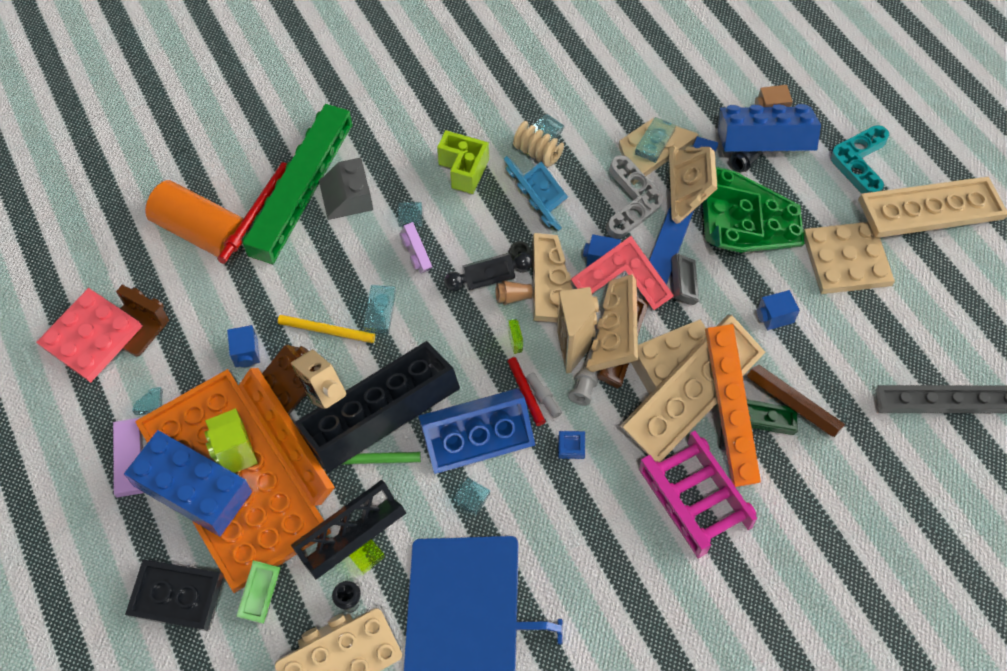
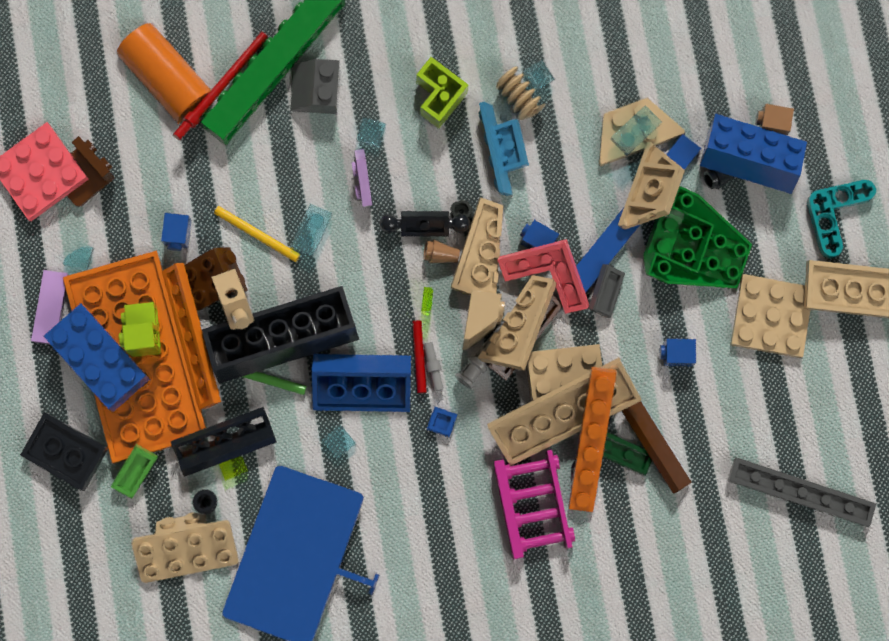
camera: 10 degrees right, 20 degrees up
light grey beam [606,155,663,239] -> none

